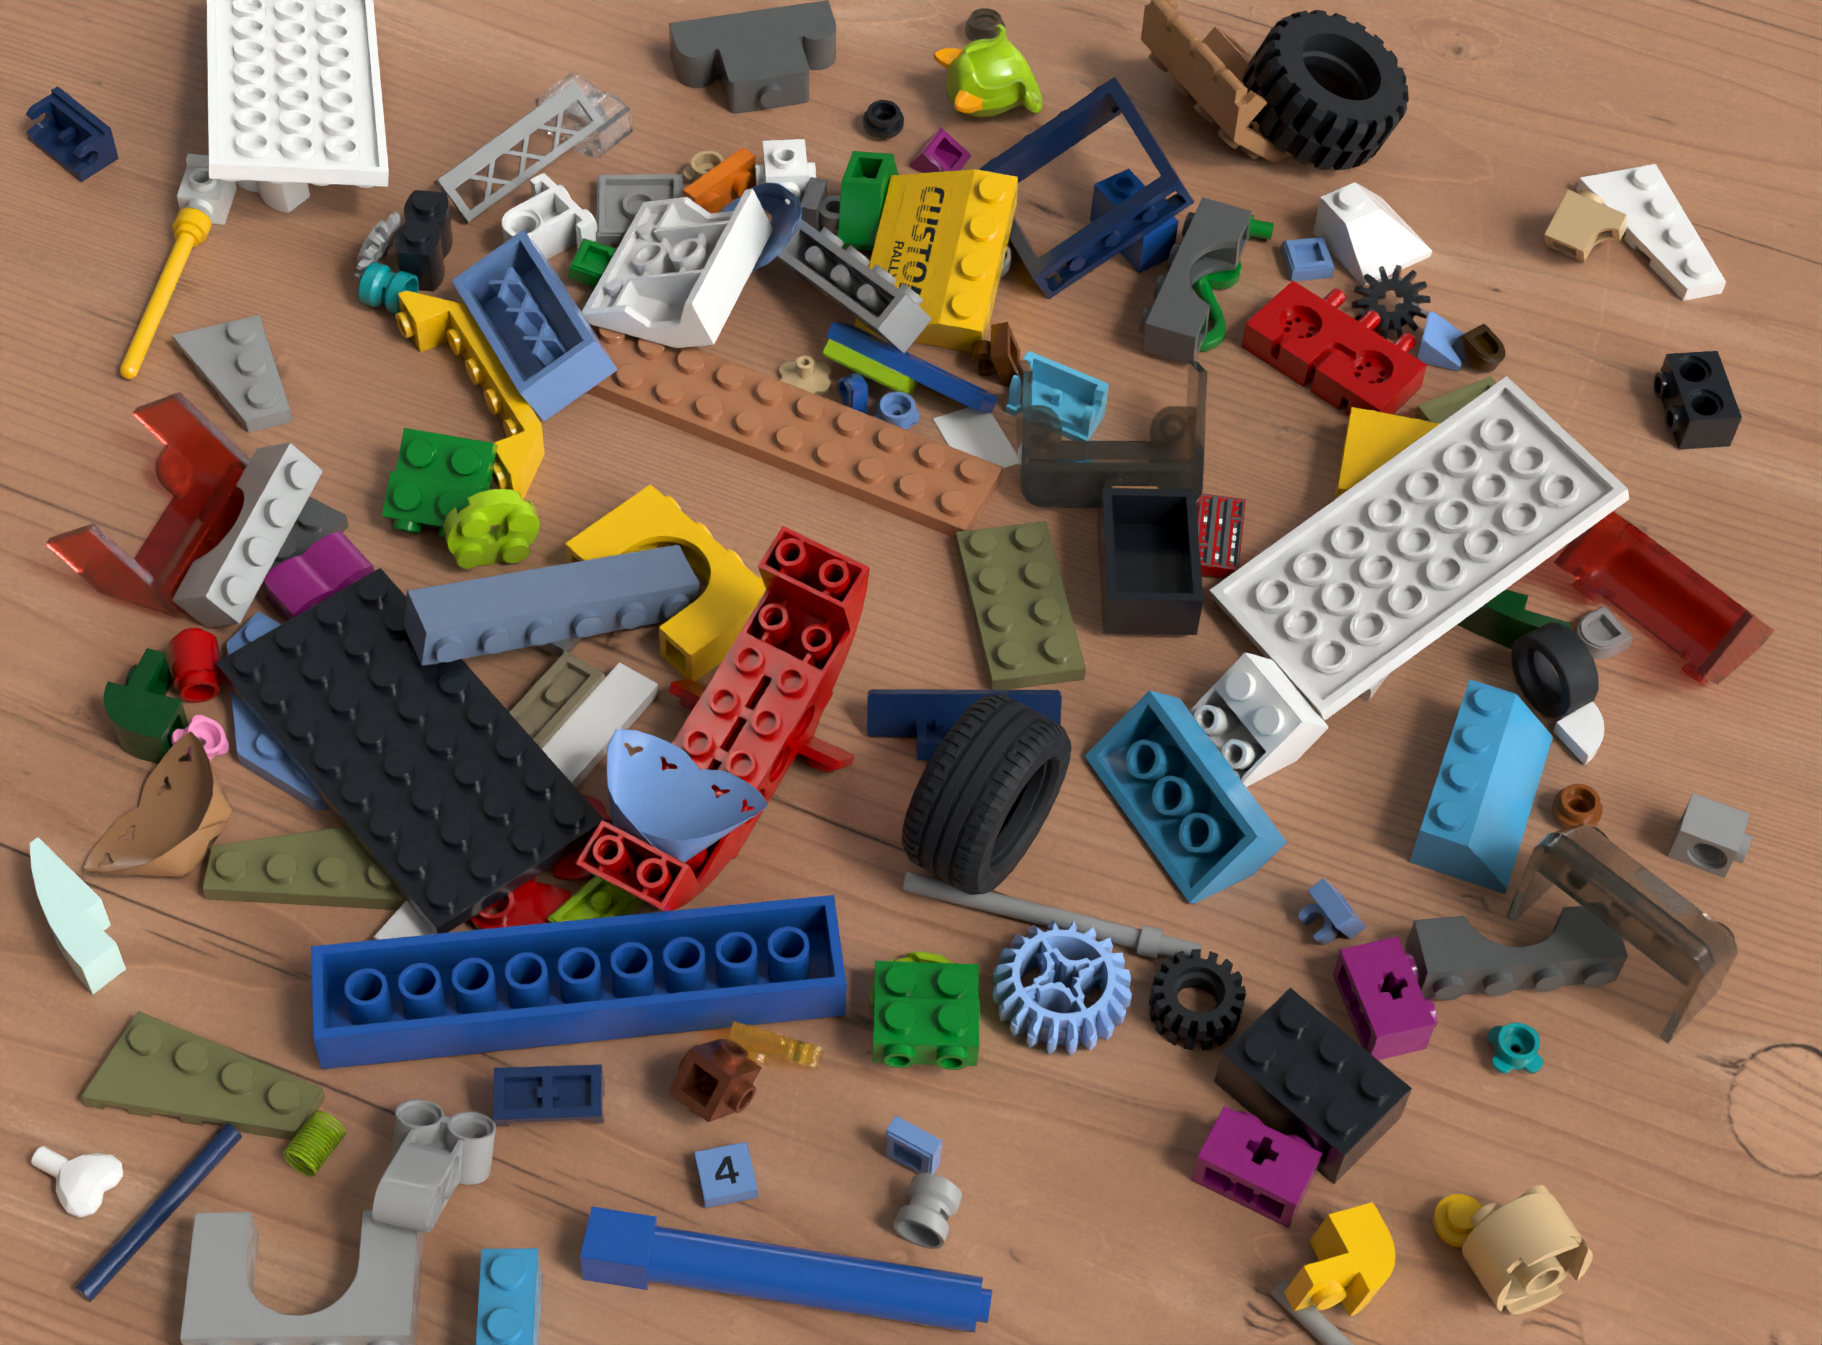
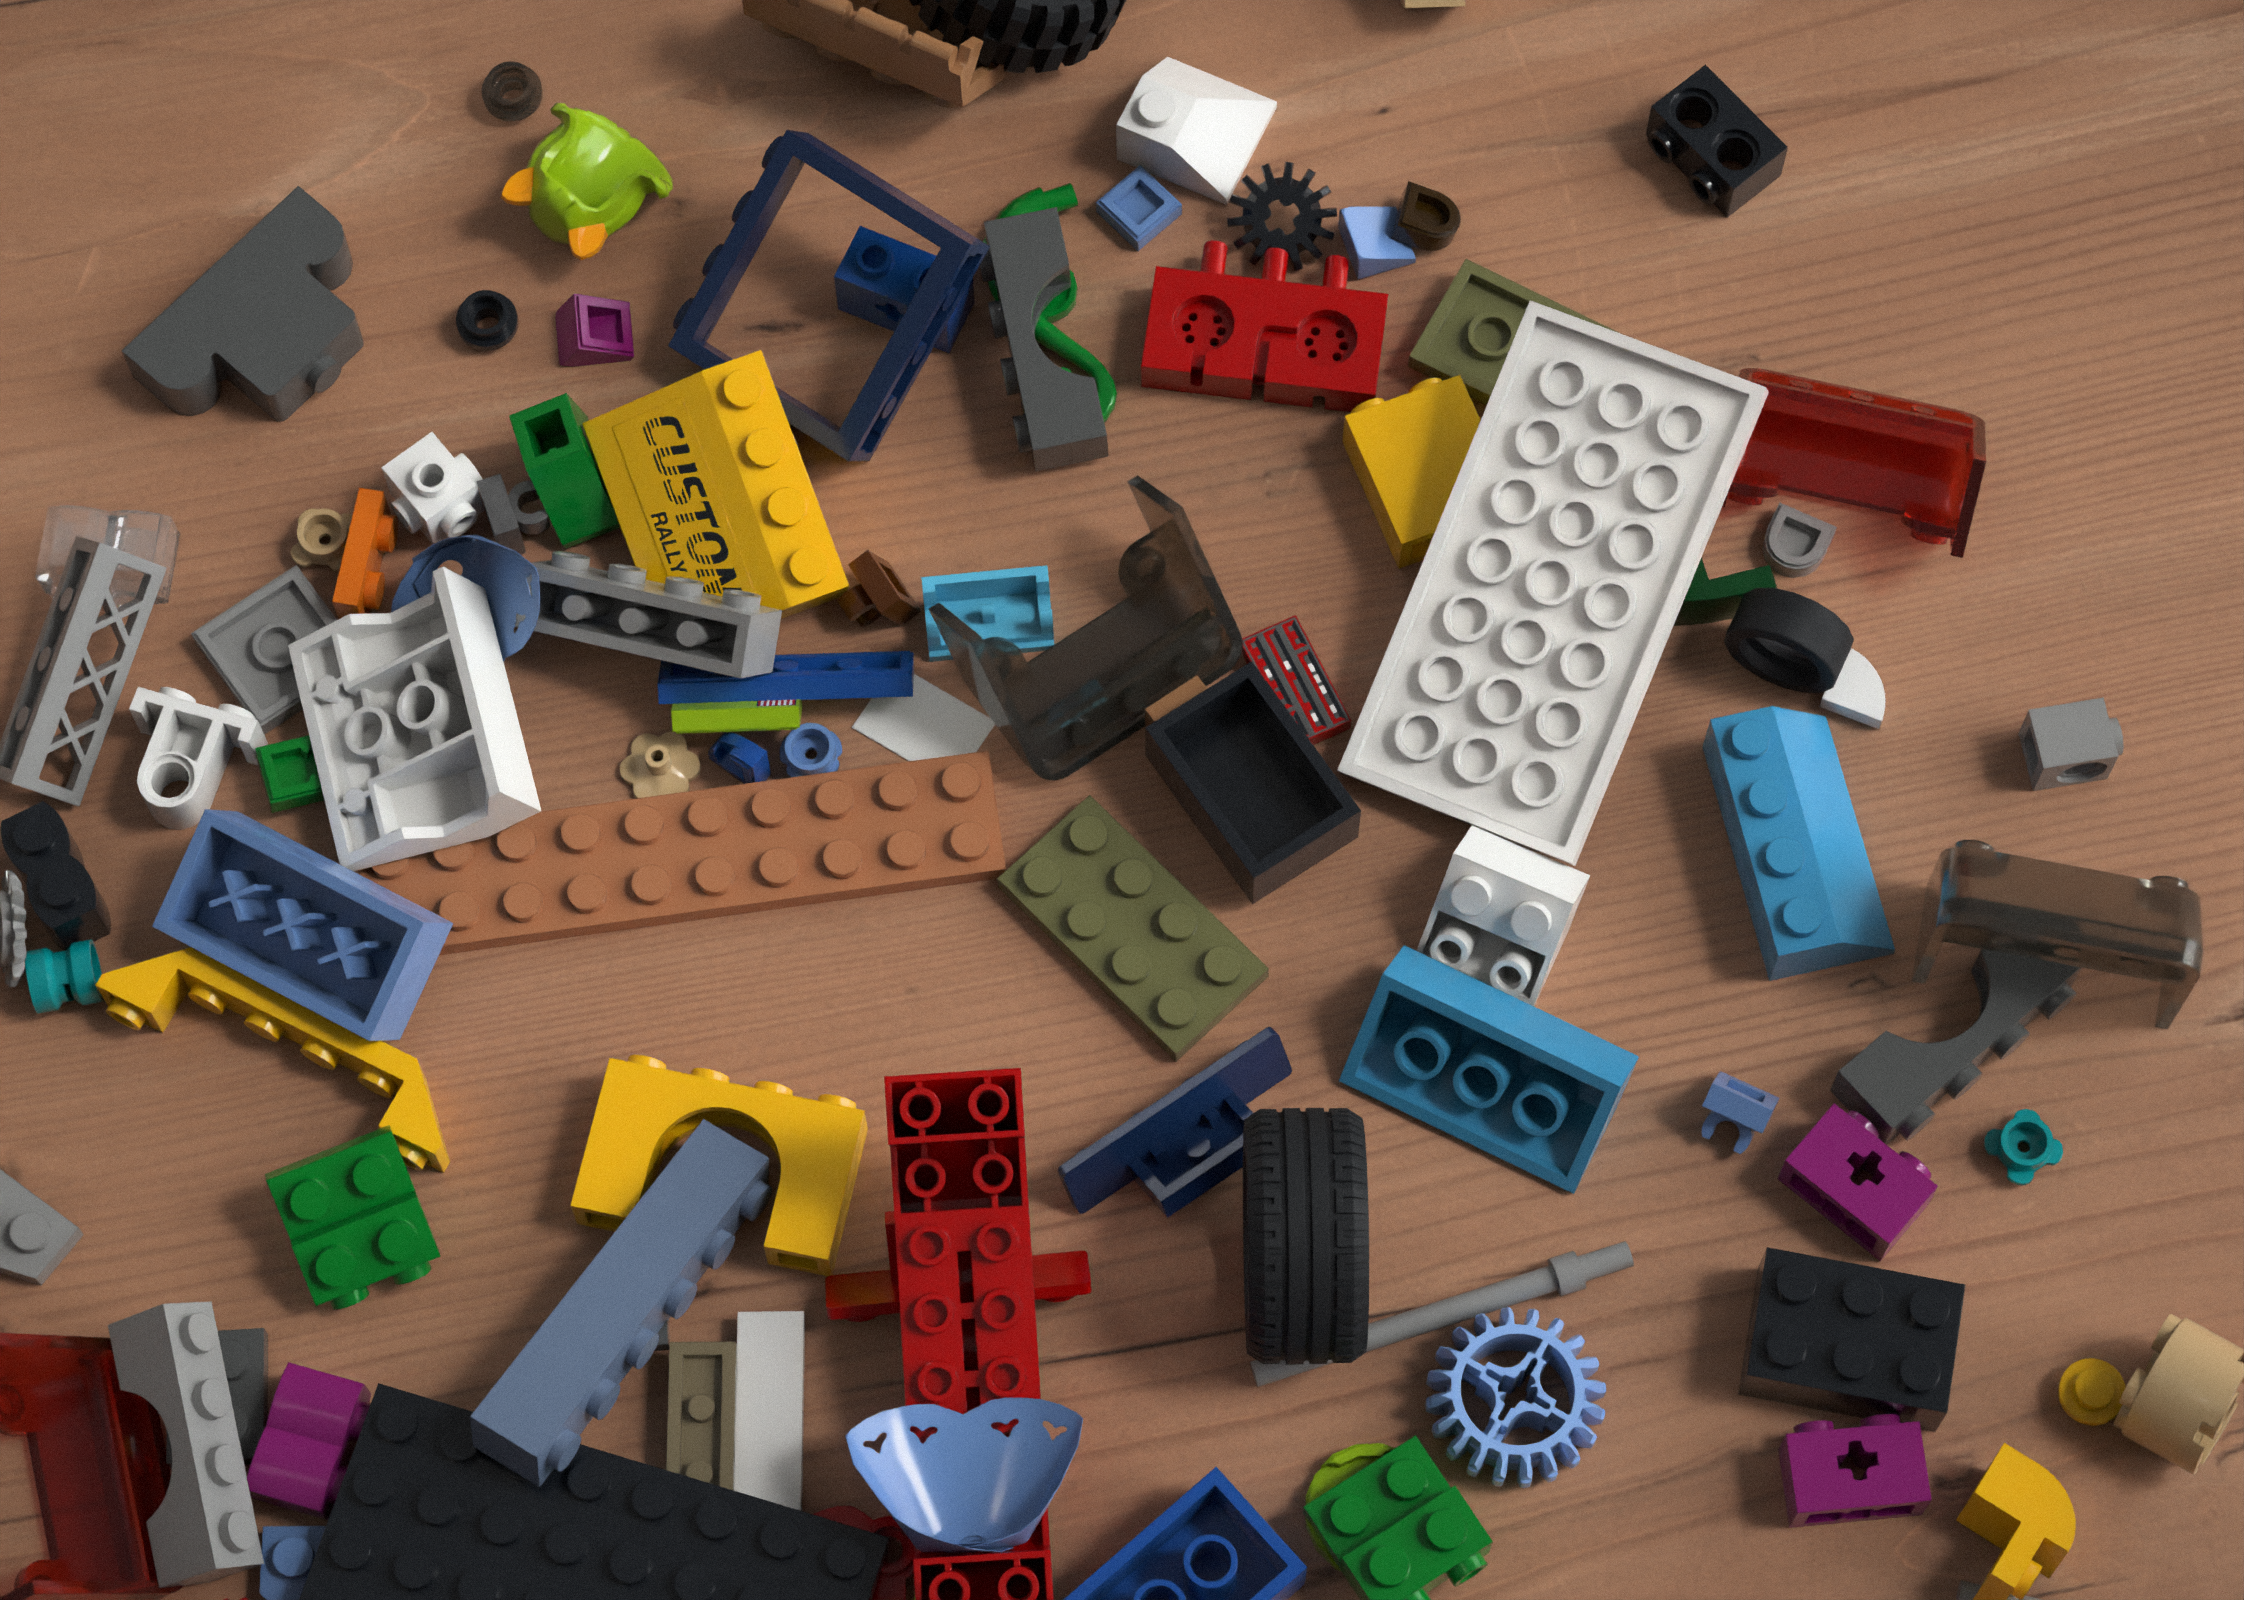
camera: 30 degrees left, 15 degrees up
lime plate [443,489,540,569] -> none
black tyre [1149,949,1246,1051] -> none
dark orange plate [1552,784,1603,831] -> none

